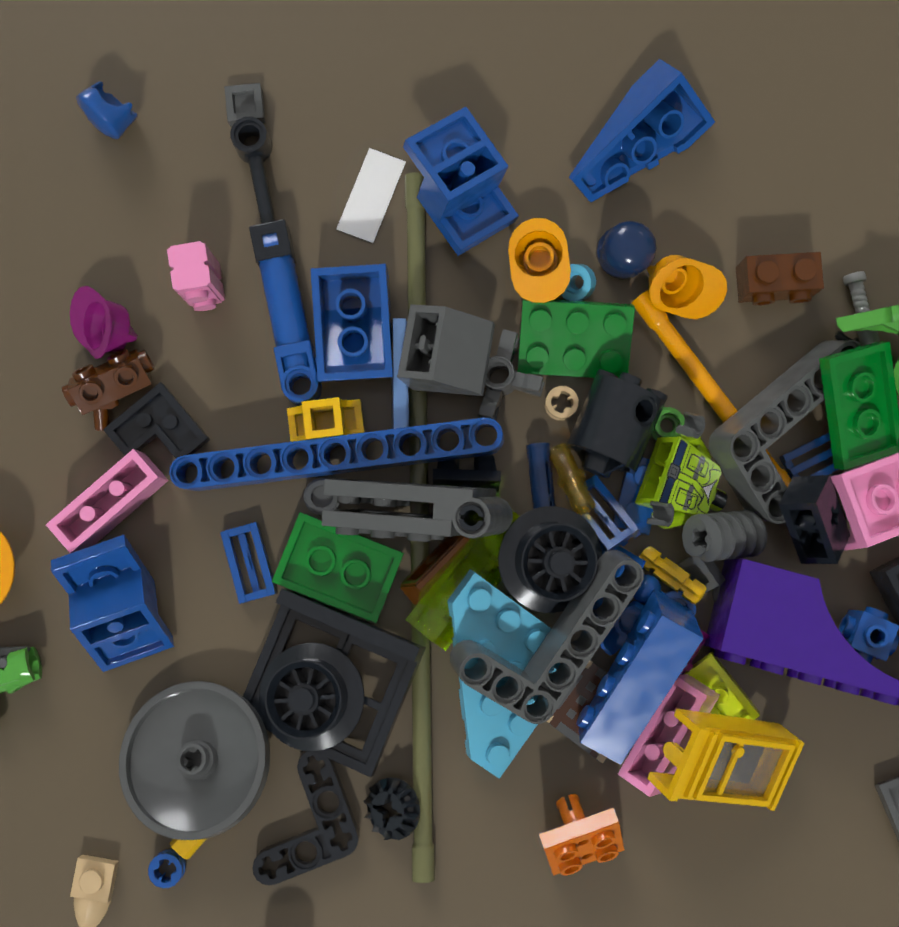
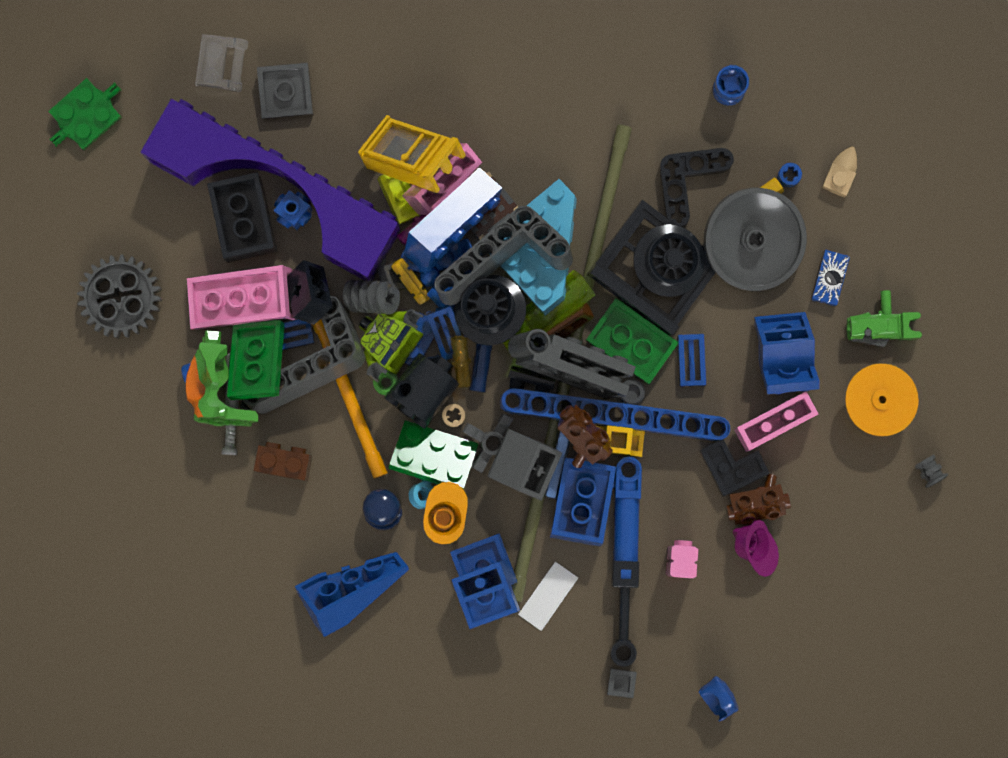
camera: 165 degrees left, 0 degrees up
black gear [363,777,420,840] -> none
orange plate [539,794,625,876] -> none
light orange piece [647,255,727,319] -> none
none -> reddish brown brick [557,405,613,468]
none -> tile [811,250,850,306]

